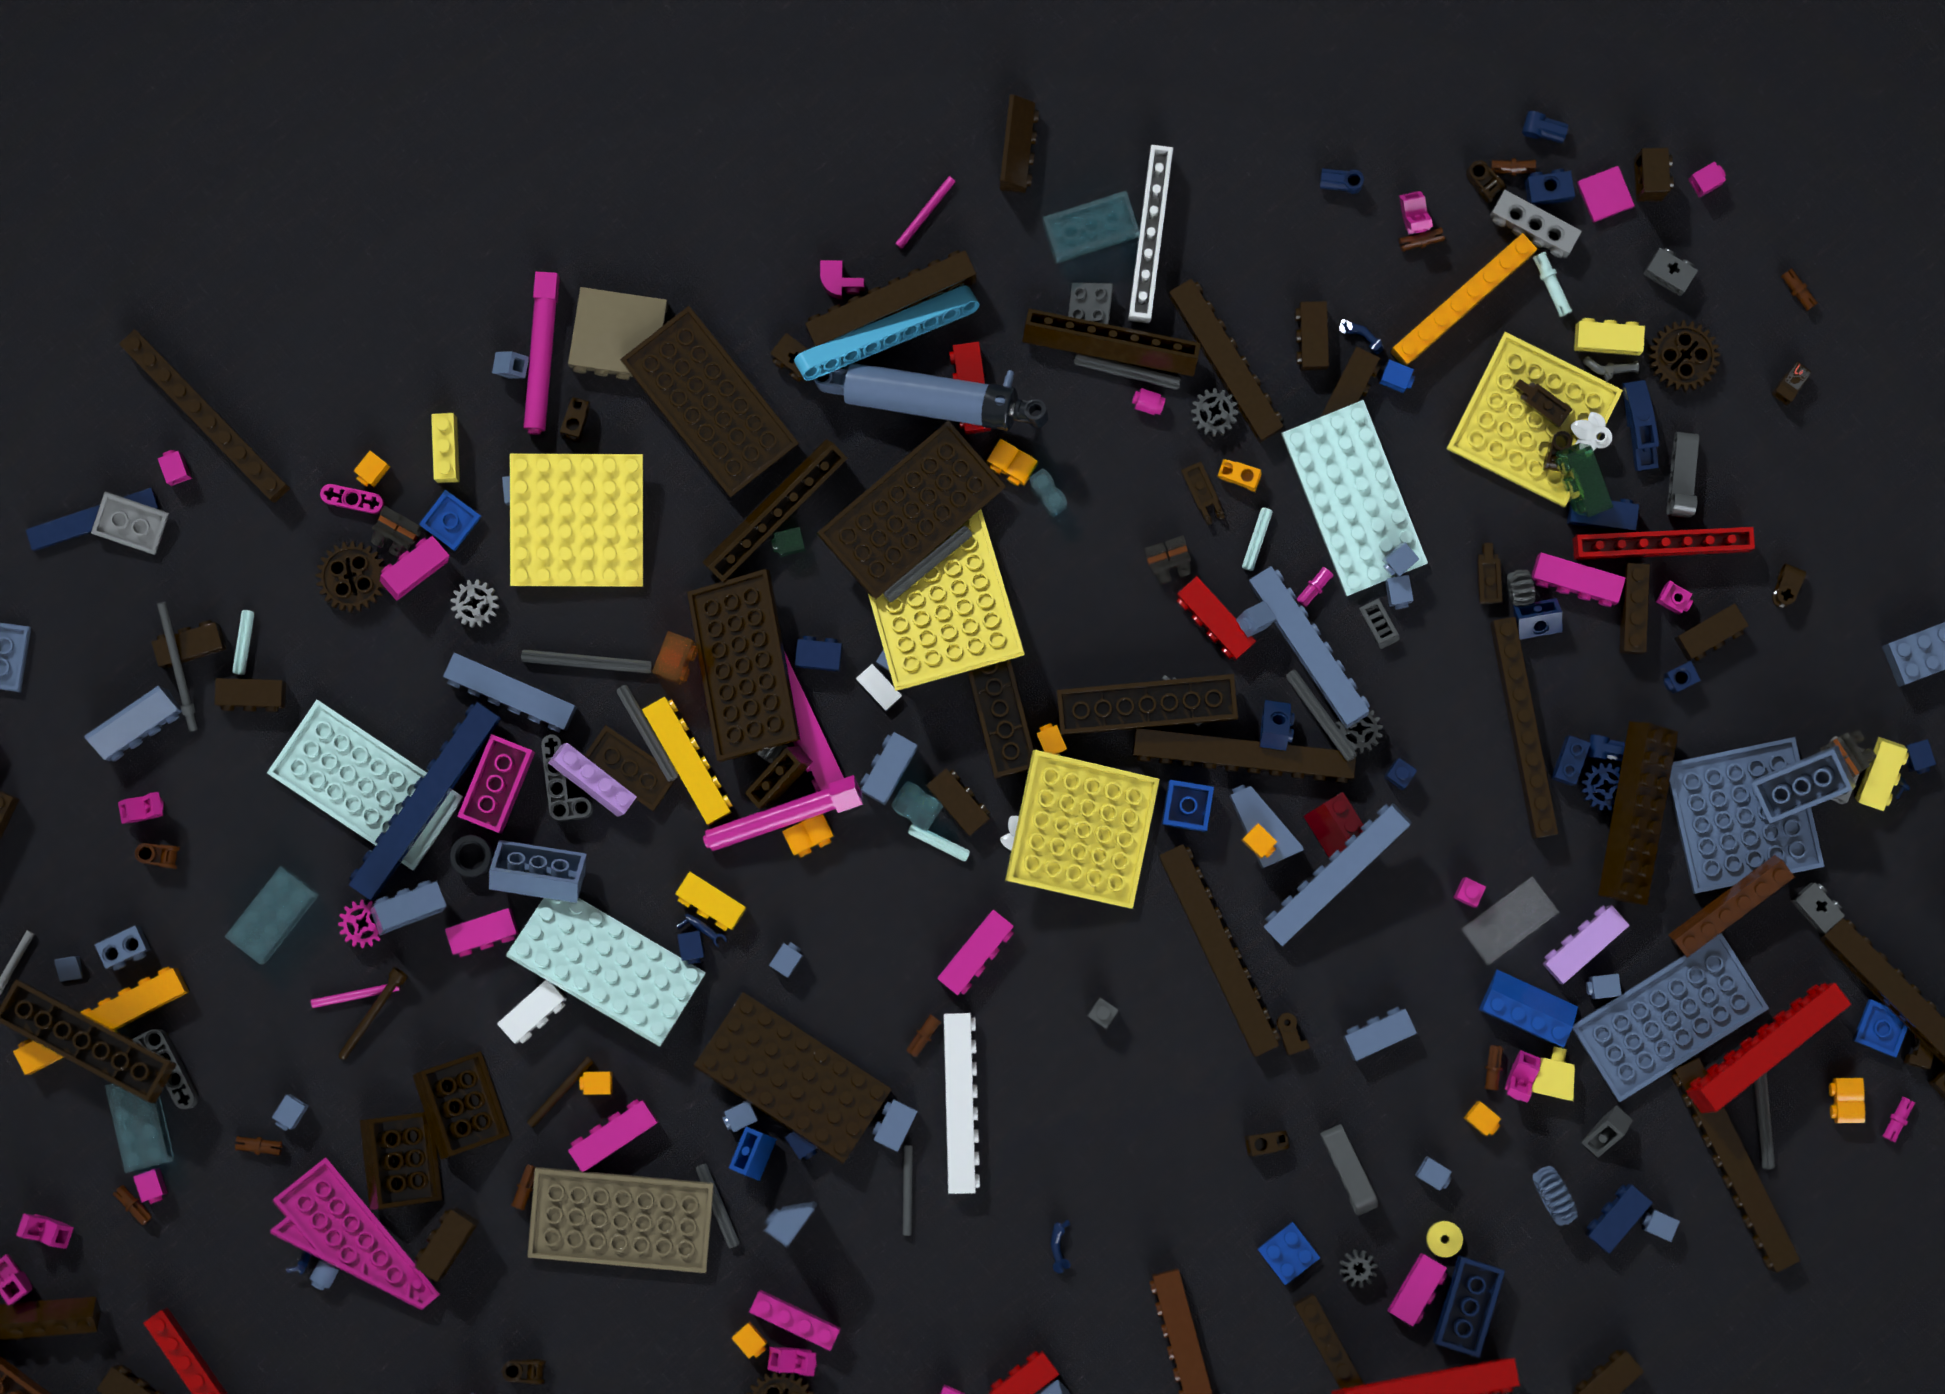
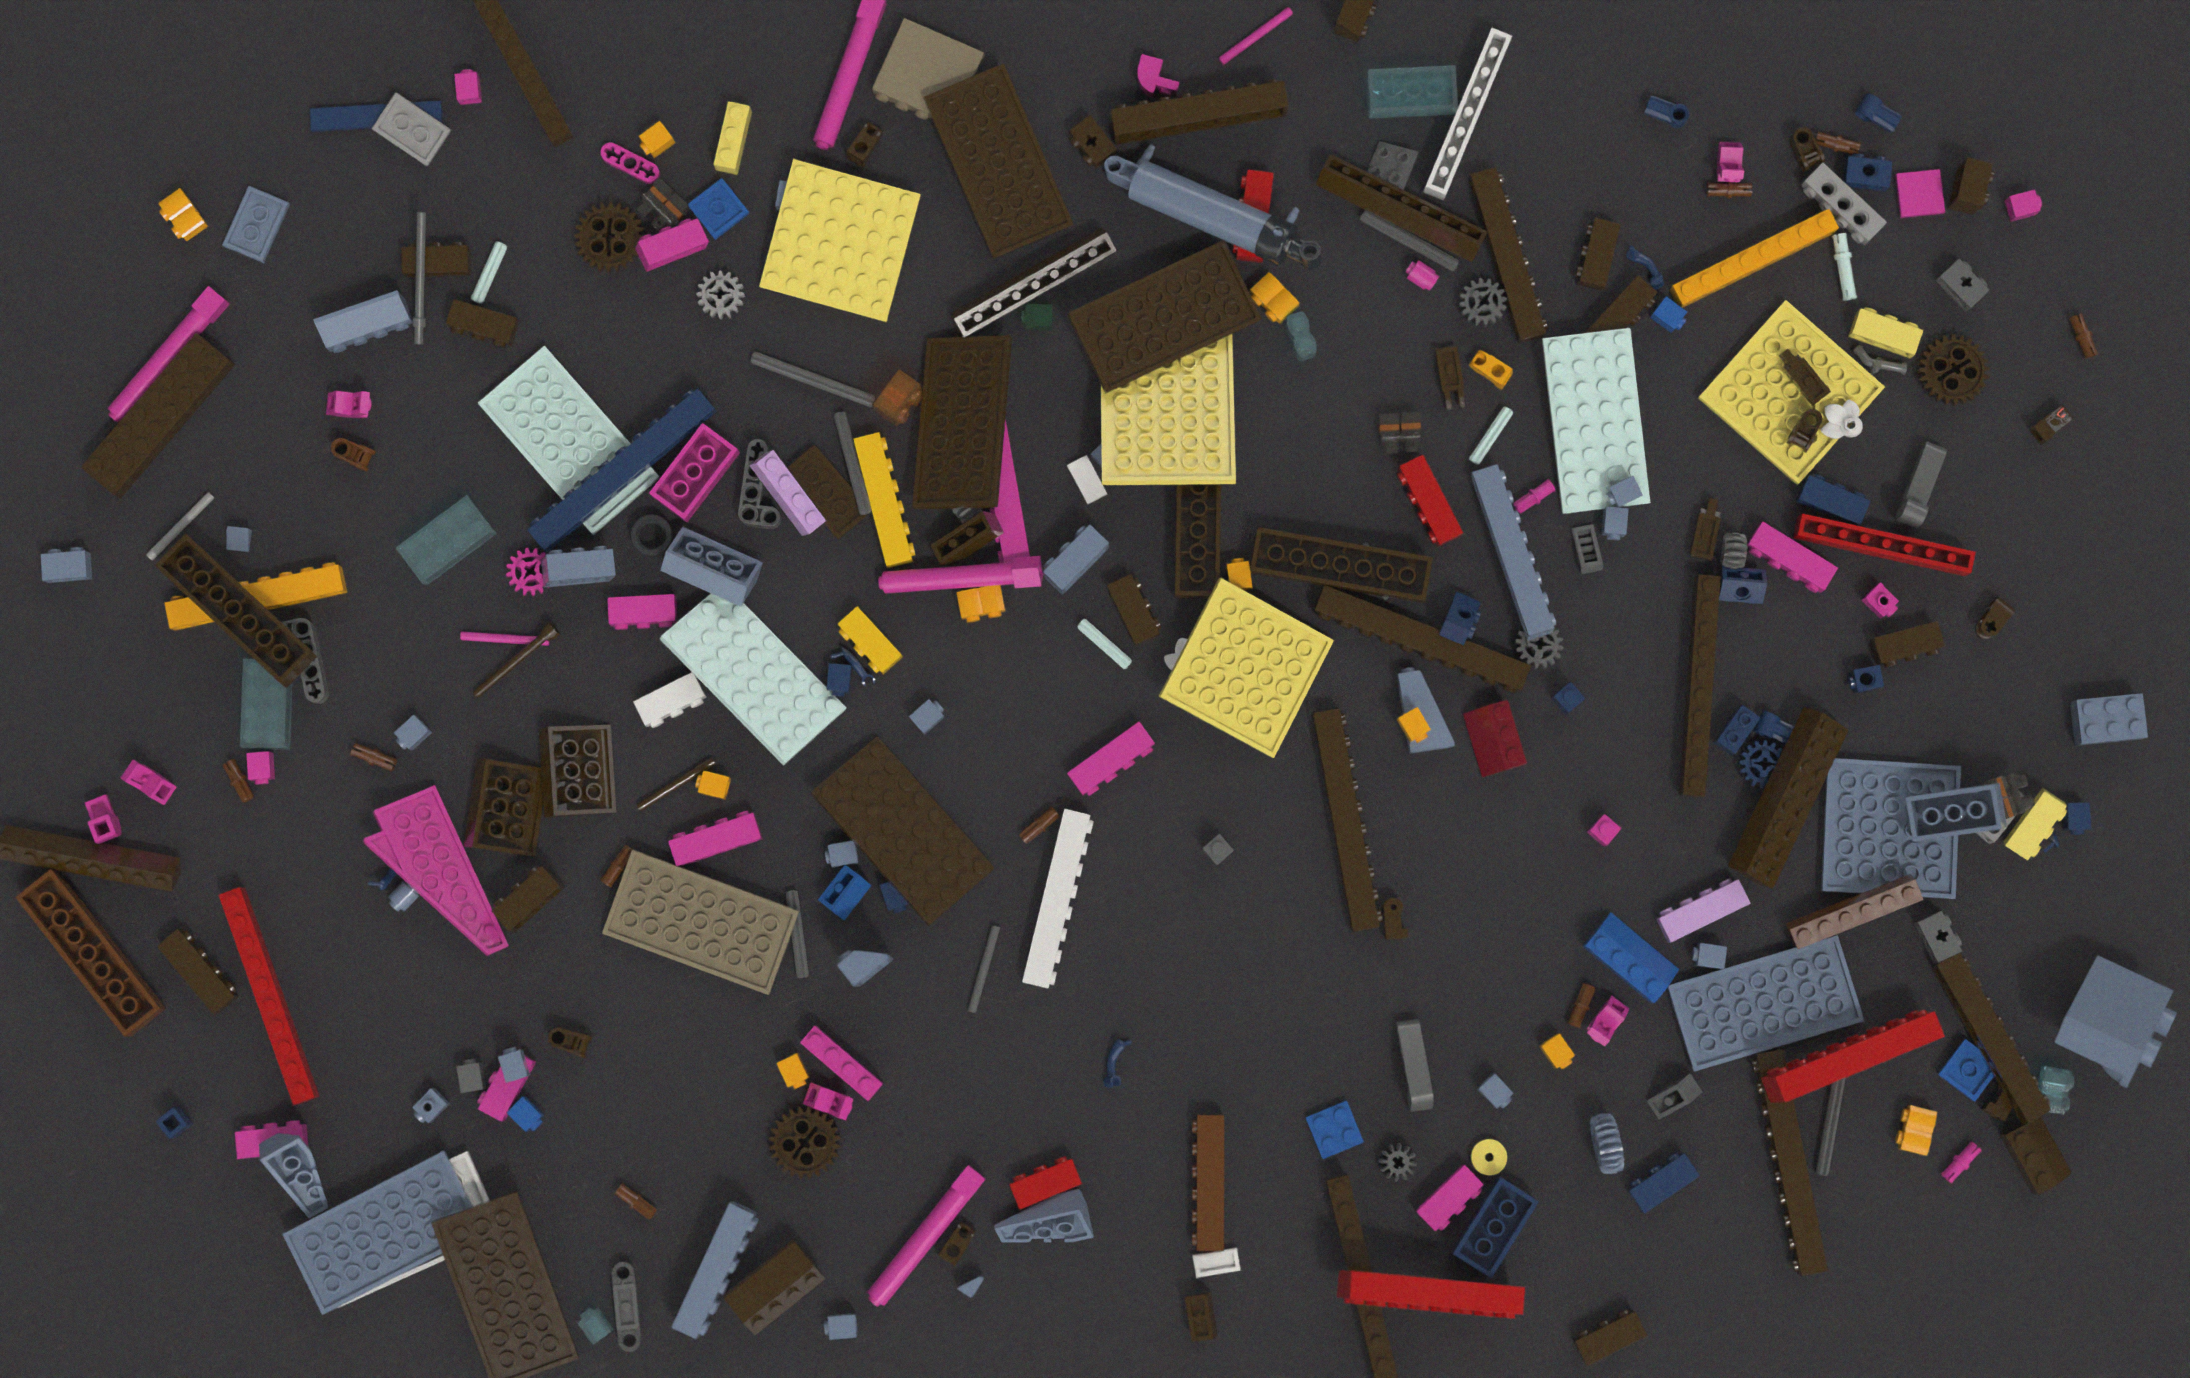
camera: 15 degrees right, 0 degrees up
sand blue brick [95,925,151,971] -> none
sand blue brick [443,653,577,733] -> none
sand blue brick [492,352,529,378] -> none
medium azure beam [794,286,979,381] -> none
dark blue brick [795,636,842,672] -> none
sand blue brick [872,1099,917,1152] -> none
dark grey axle [883,526,972,602] -> none
clear light blue brick [891,781,943,831] -> none
blue brick [1162,780,1214,832] -> none
sand blue brick [1236,601,1277,637] -> none
dark brown leg [1244,1130,1290,1156] -> none
sand blue brick [1264,803,1412,946] -> none
dark grey axle [1286,670,1356,761] -> none
sand blue brick [1343,1007,1417,1061] -> none
clear tile [1461,877,1559,965] -> none
light yellow torso [1532,1047,1575,1101] -> none
clear green brick [1555,443,1613,517] -> none
dark brown brick [1619,563,1650,655] -> none
dark blue slope [1623,380,1659,471] -> none
sand blue brick [1642,1209,1680,1242] -> none

